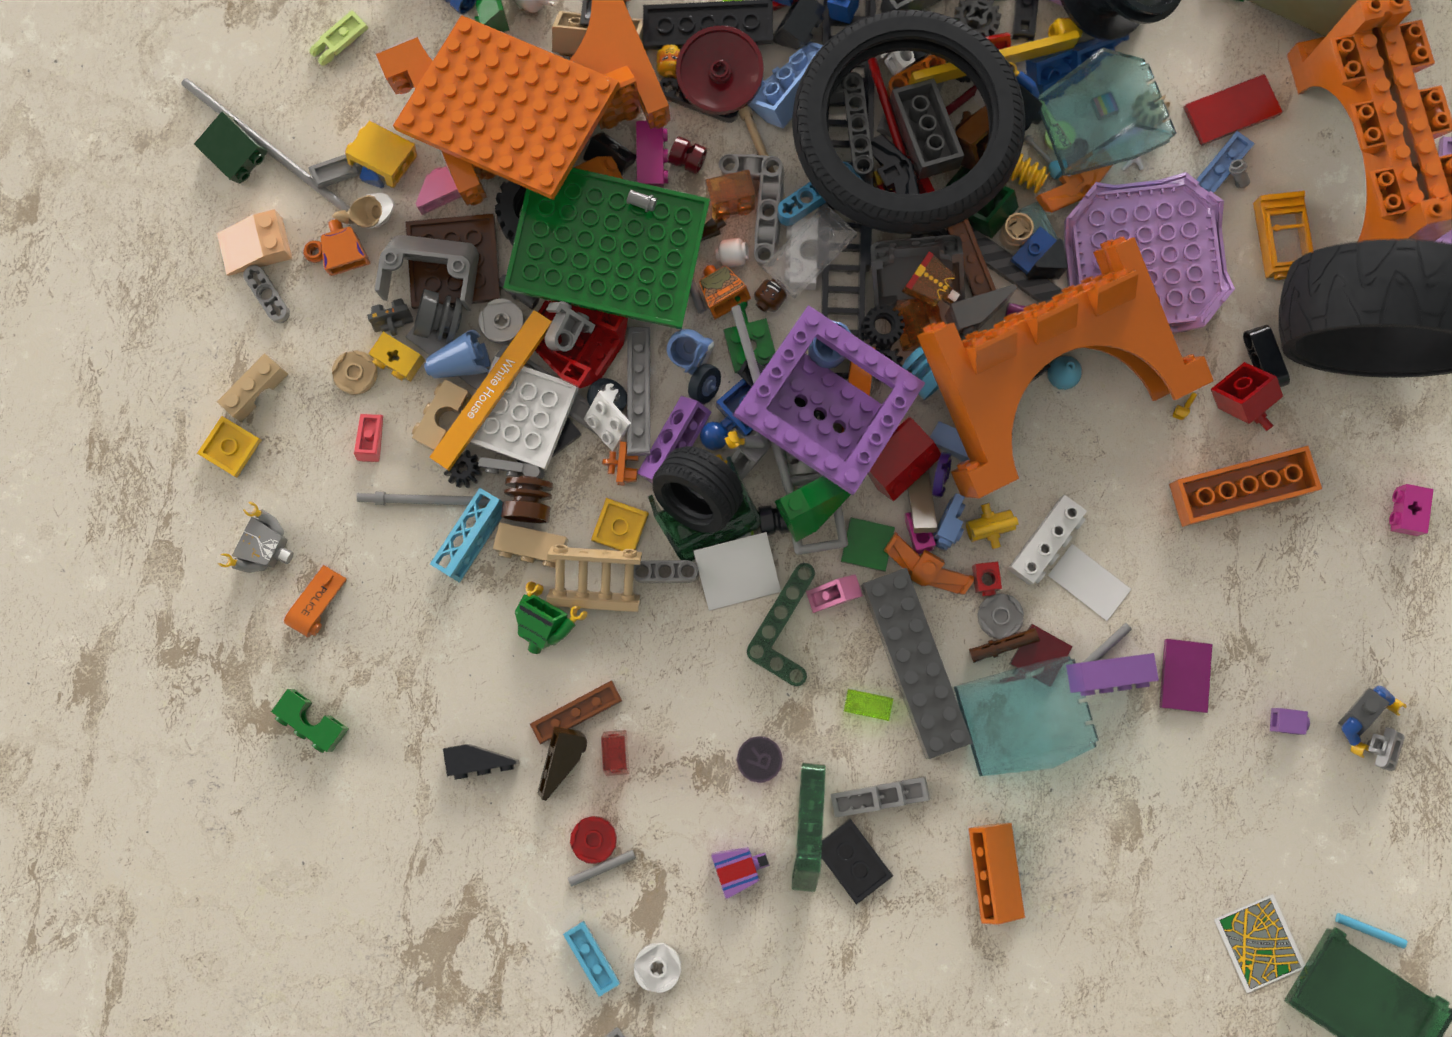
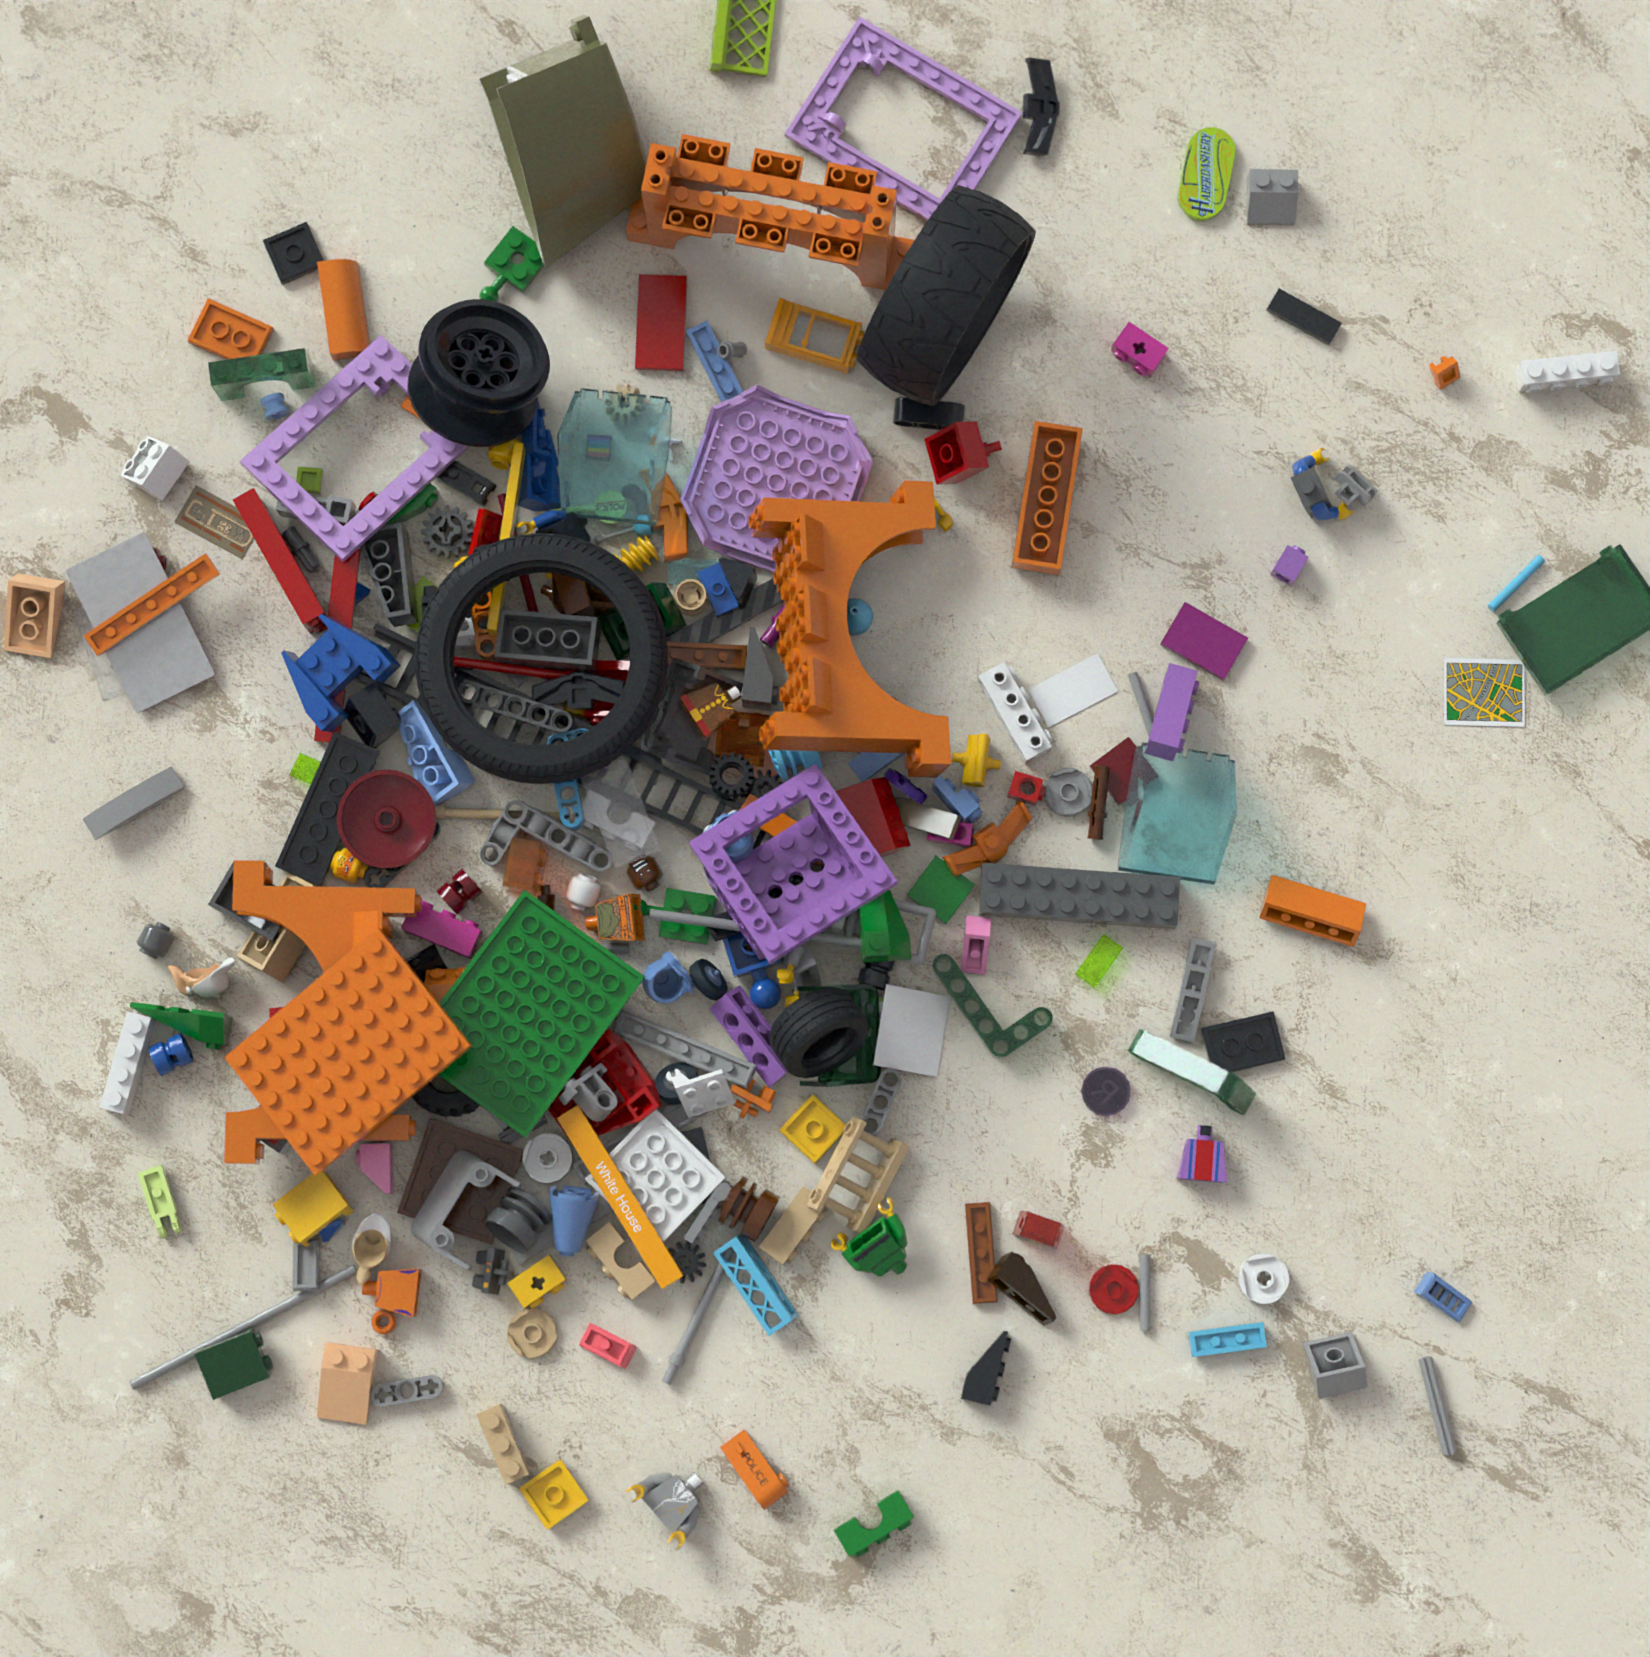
camera: 65 degrees left, 0 degrees up
light grey pin [627,189,657,212] -> none

